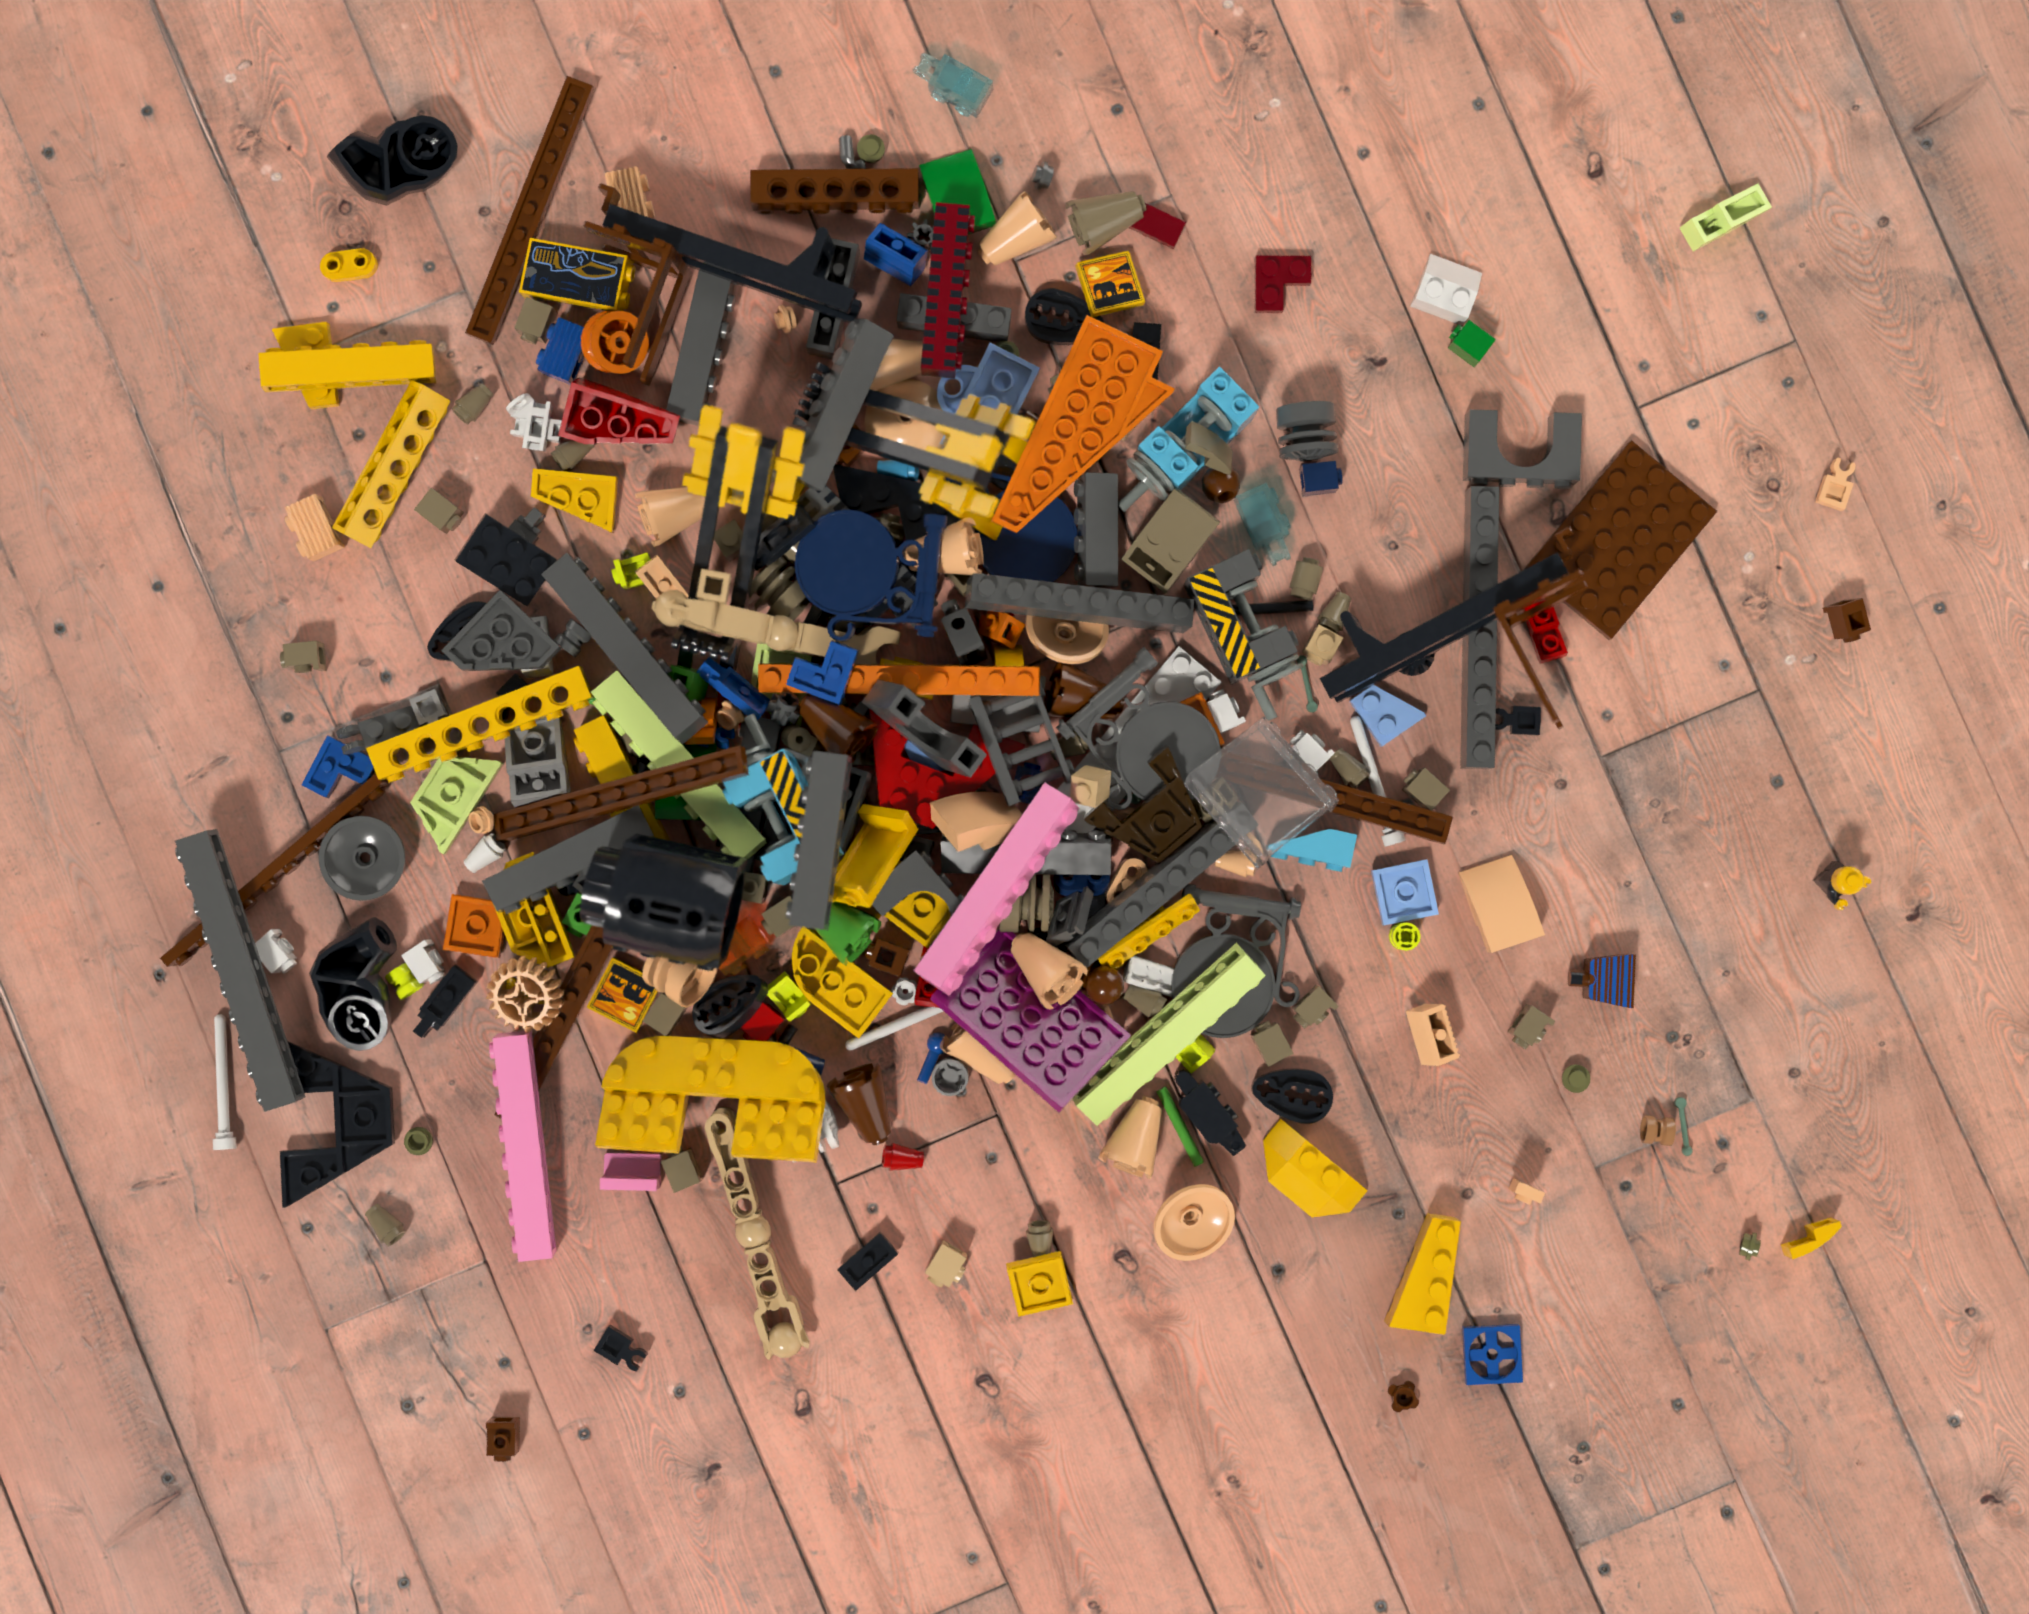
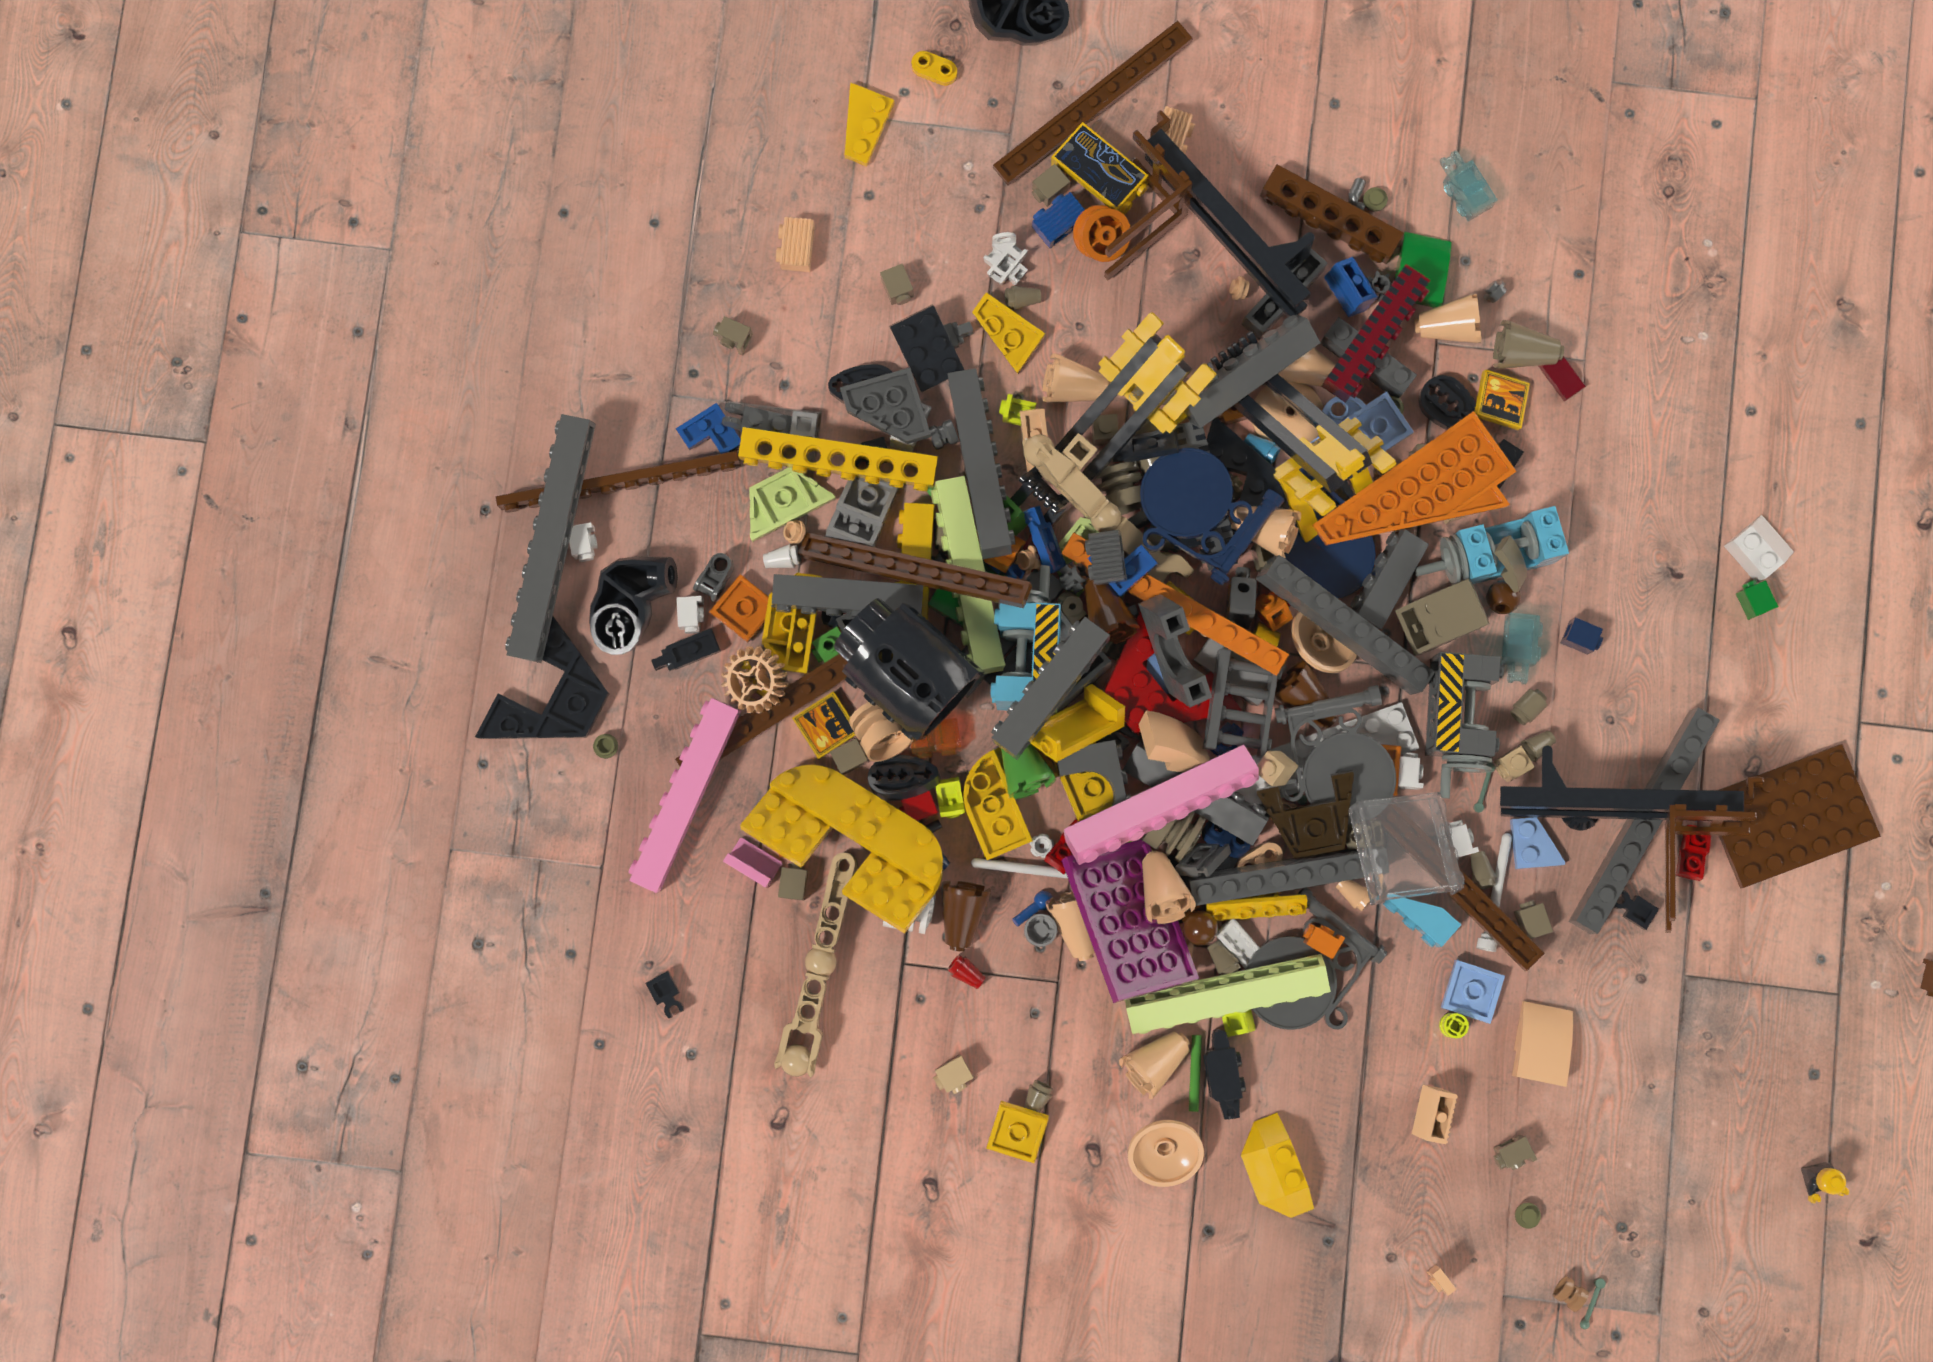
camera: 30 degrees right, 5 degrees down
white piece [213,1014,237,1150] -> none
yellow brick [258,340,436,392] -> none
dark grey dish [319,816,406,901] -> none
yellow brick [332,380,450,548] -> none
dark tan cone [365,1204,406,1246] -> none
neon yellow wheel [385,963,424,1000] -> none
dark tan cone [452,383,494,425] -> none
reddish brown brick [486,1417,520,1462] -> none
red wedge [558,377,681,444] -> none
dark grey brick [666,271,739,426] -> none
dark tan bracket [742,872,768,904] -> none
dark tan brick [761,895,795,938] -> none
black plate [837,1231,899,1291] -> none
reddish brown brick [865,938,910,977] -> none
dark tan cone [1050,730,1090,760] -> none
black bar [1232,600,1313,616] -> none
dark tan brick [1250,1020,1294,1067] -> none
black piece [1251,1068,1333,1124] -> none
dark red plate [1255,255,1311,313] -> none
dark grey wheel [1276,401,1338,461] -> none
dark tan brick [1292,985,1339,1029] -> none
yellow wedge [1384,1213,1461,1335] -> none
dark grey arch [1463,409,1582,489] -> none
torso [1568,954,1636,1008] -> none
none -> dark grey piece [693,553,734,602]
none -> dark grey brick [1085,530,1127,585]
none -> orange brick [1303,923,1345,959]

